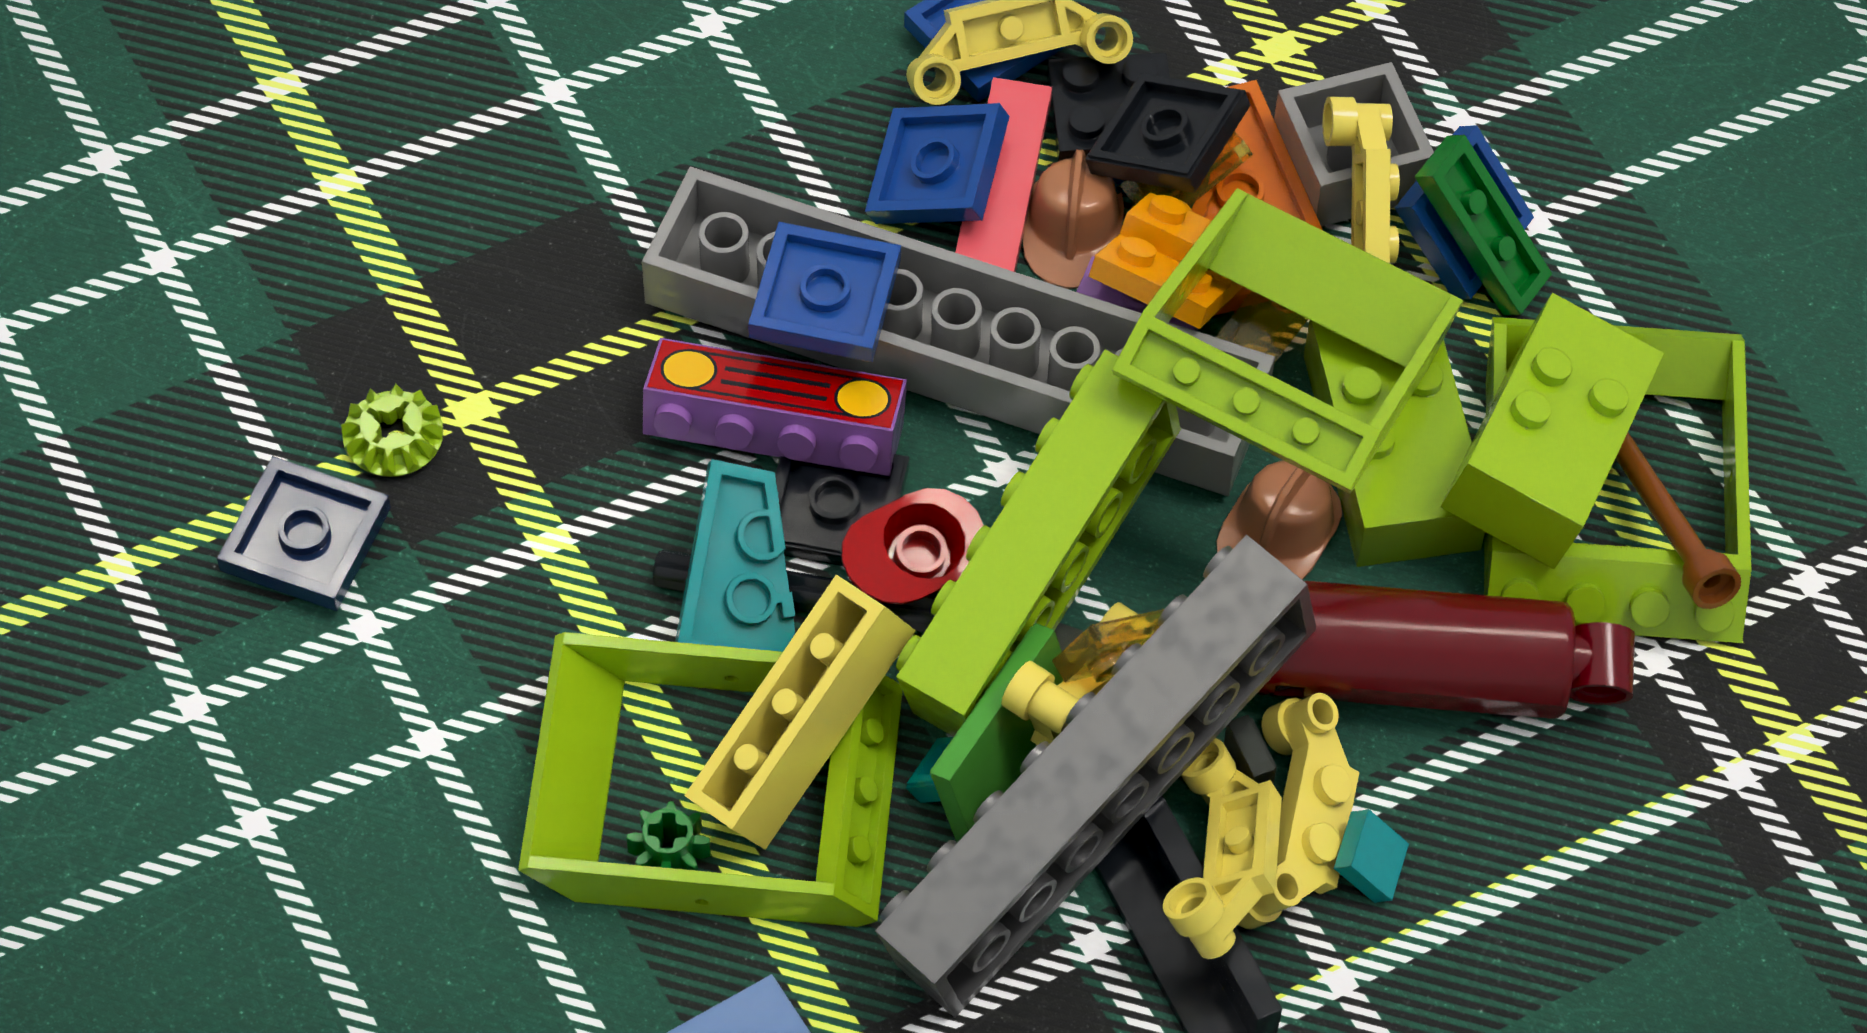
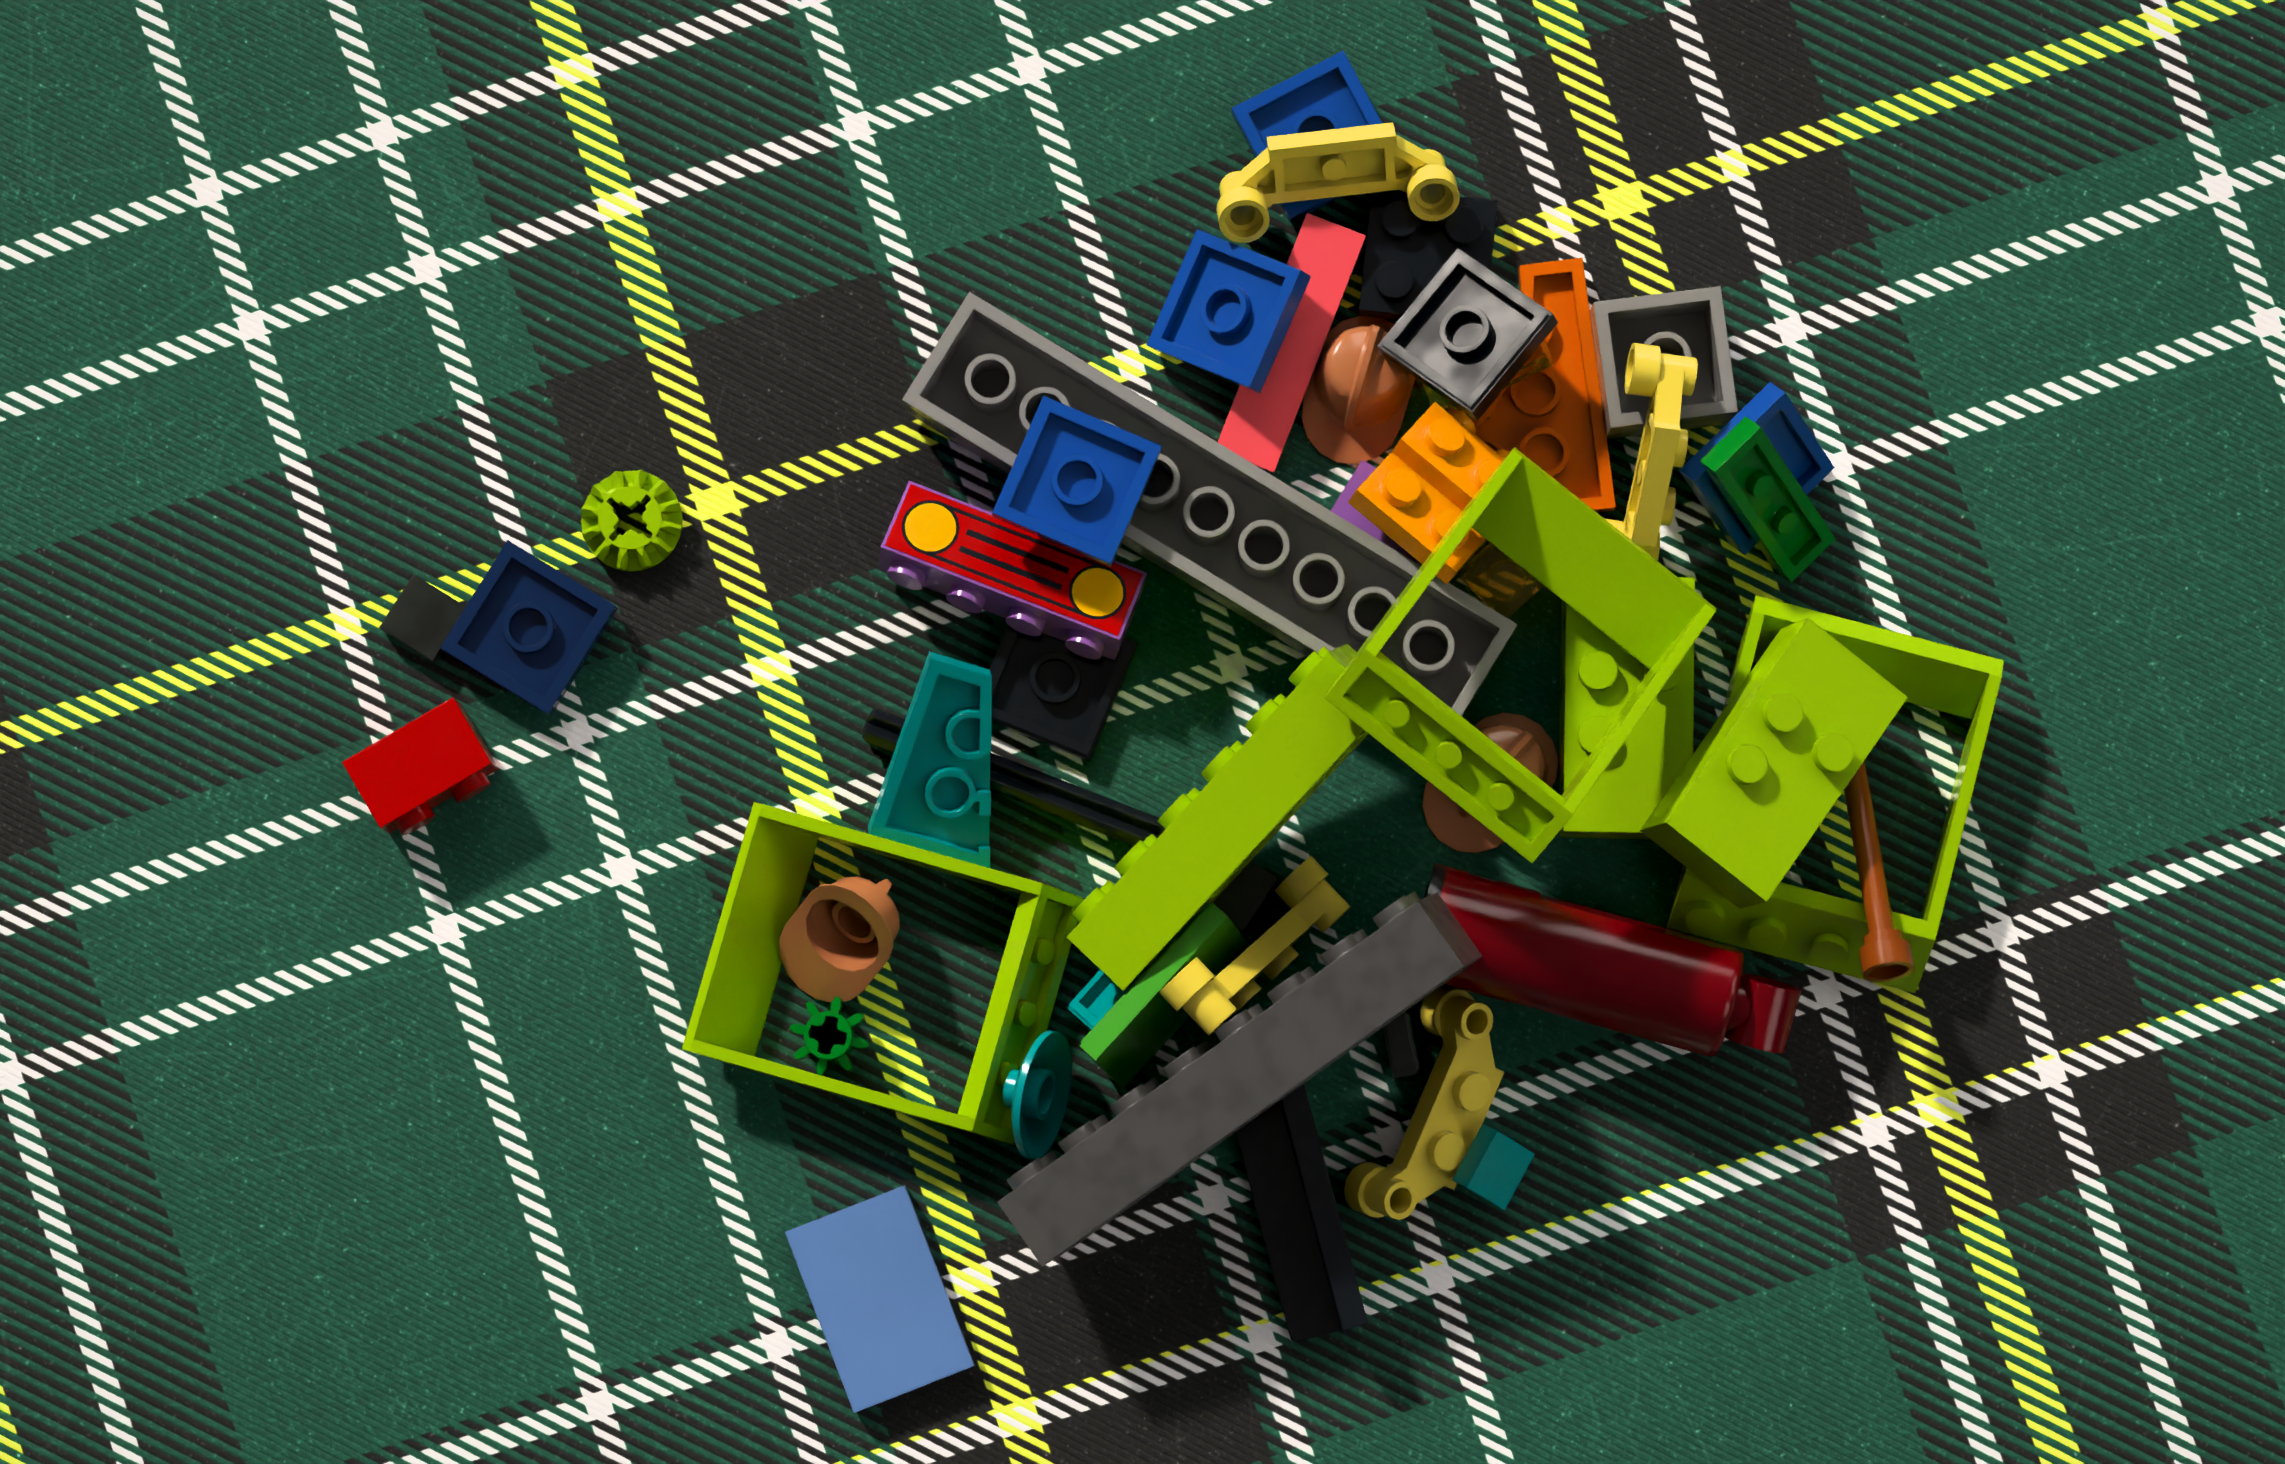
camera: 15 degrees right, 25 degrees up
light yellow brick [684,575,916,850] -> none
red piece [842,488,984,605] -> none
clear yellow plate [1052,609,1164,683] -> none
light yellow plate [1163,738,1282,959] -> none
none -> red brick [342,697,499,836]
none -> pearl dark grey tile [379,574,465,663]
none -> nougat piece [779,876,900,1003]
none -> teal dish [1003,1030,1072,1159]

